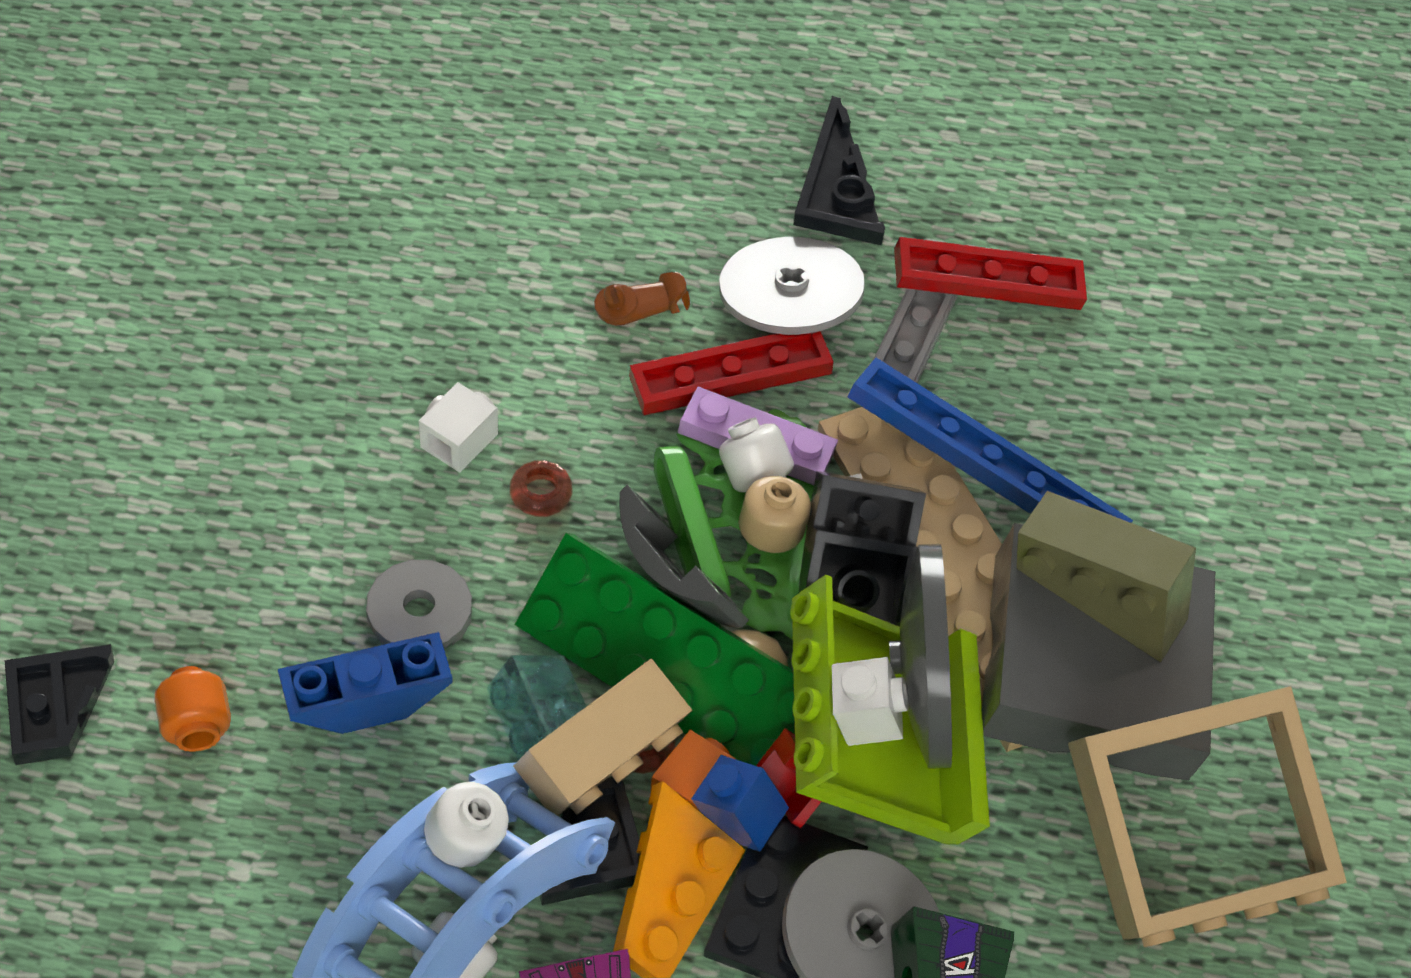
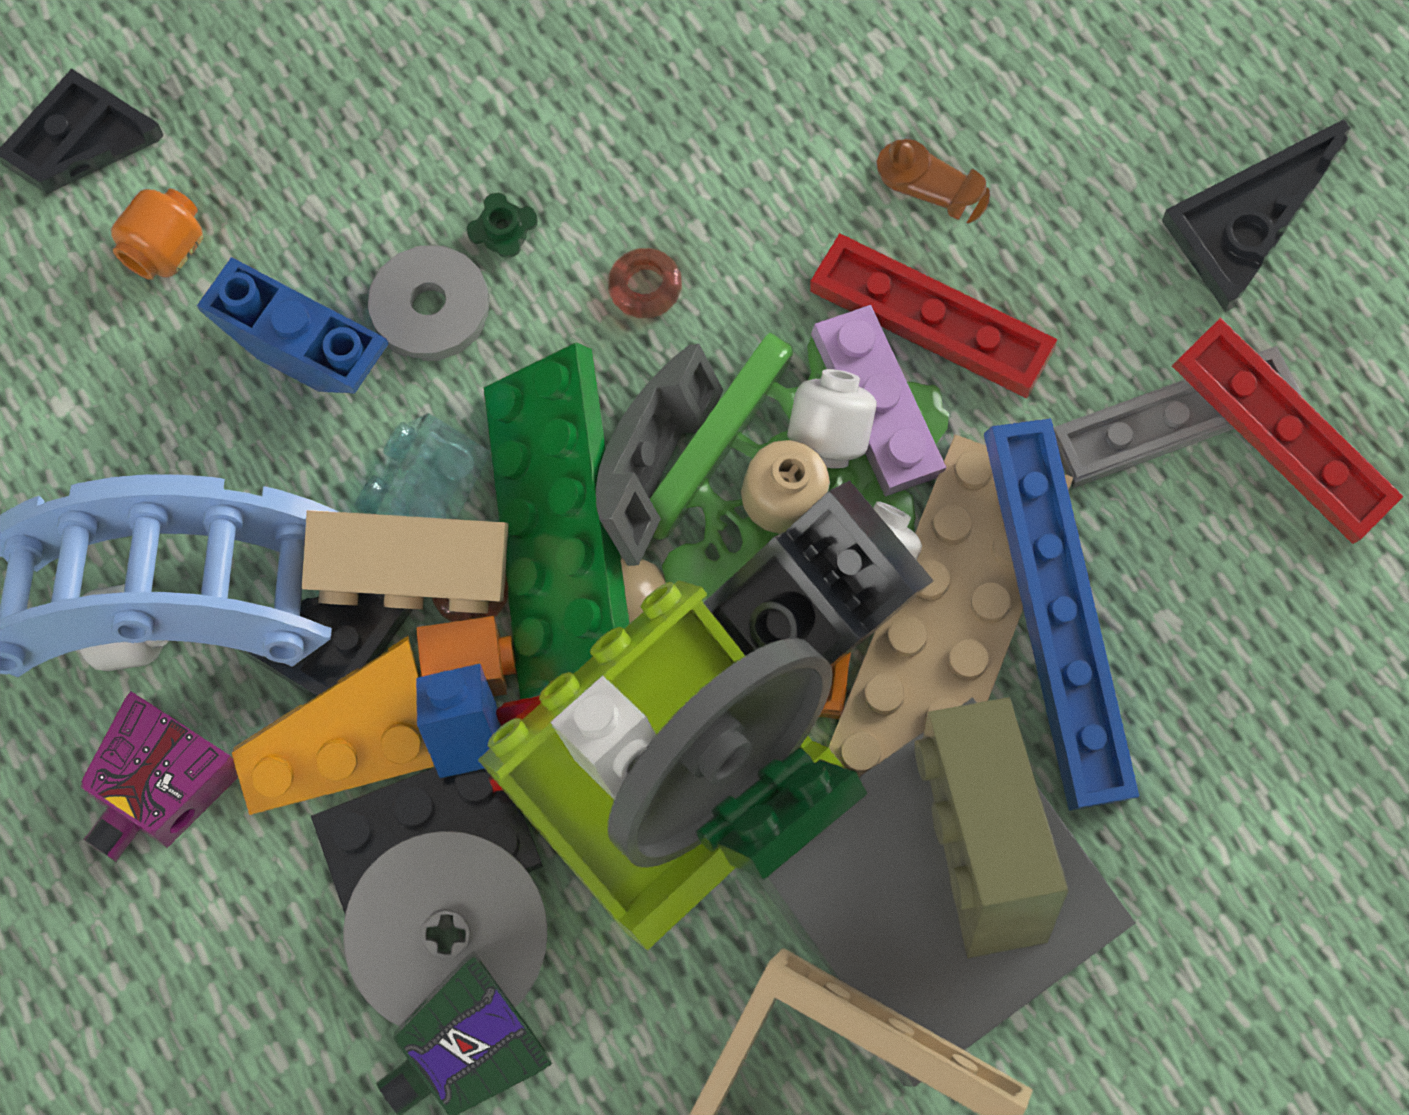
camera: 55 degrees right, 15 degrees up
white brick [419,382,498,473] -> none
white head [424,782,509,868] -> none
piece [719,237,864,335] -> none
none -> dark green plate [467,193,538,258]
none -> dark green plate [696,748,868,880]

